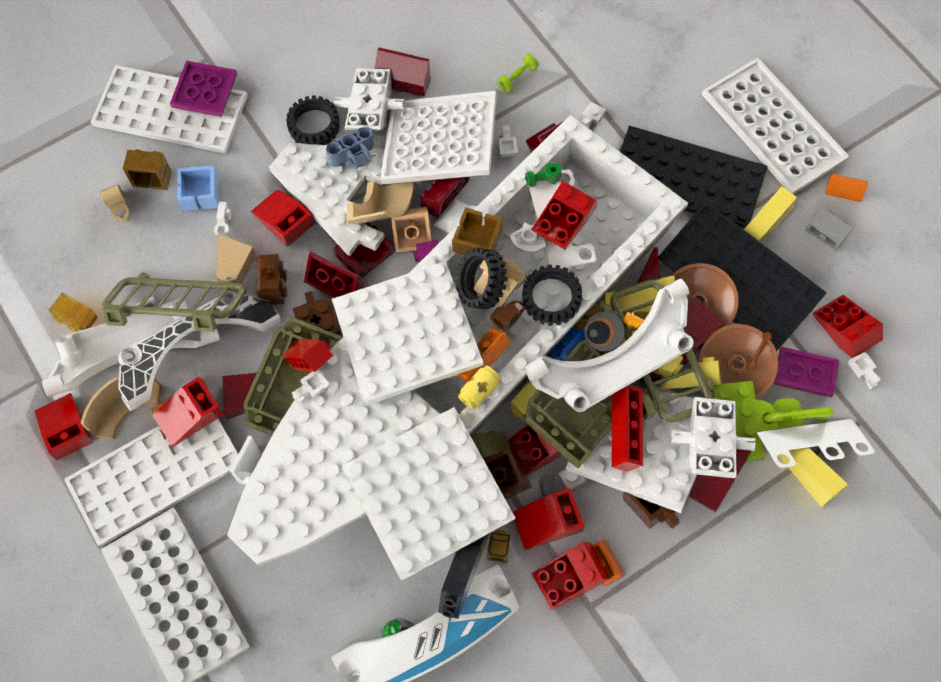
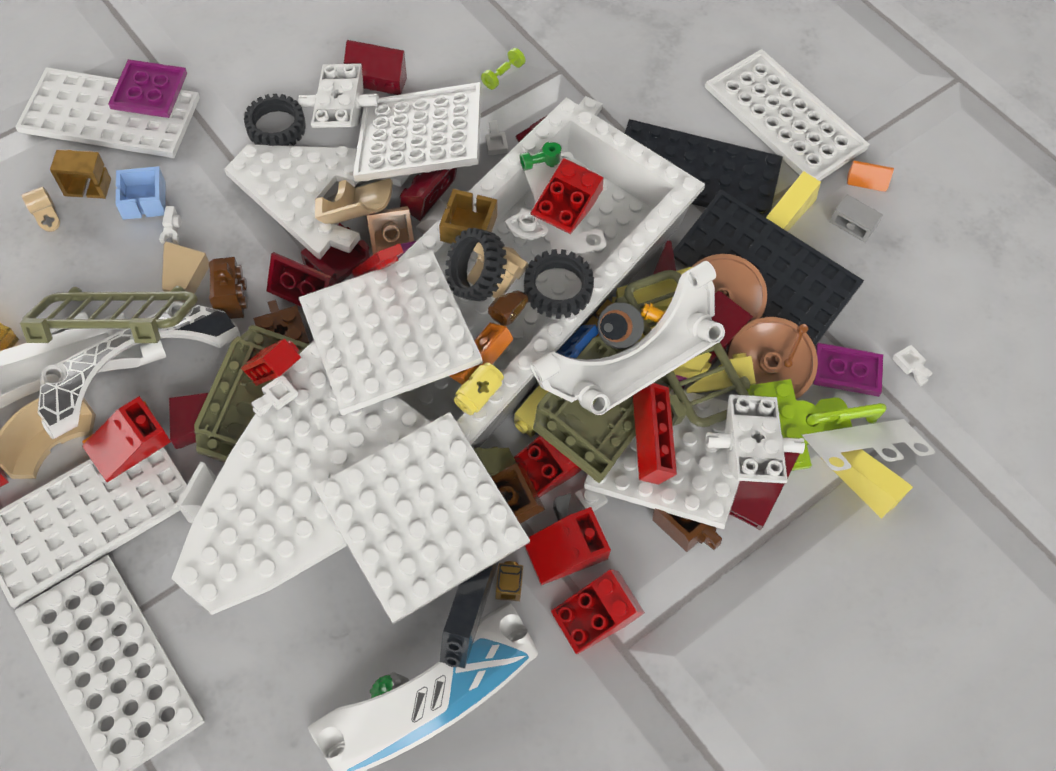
camera: 10 degrees left, 5 degrees down
red slope [250,189,314,247] -> none
sand blue beam [326,127,374,169] -> none
orange slope [592,540,625,587] -> none
red slope [813,295,883,358] -> none
none -> red plate [351,244,404,278]

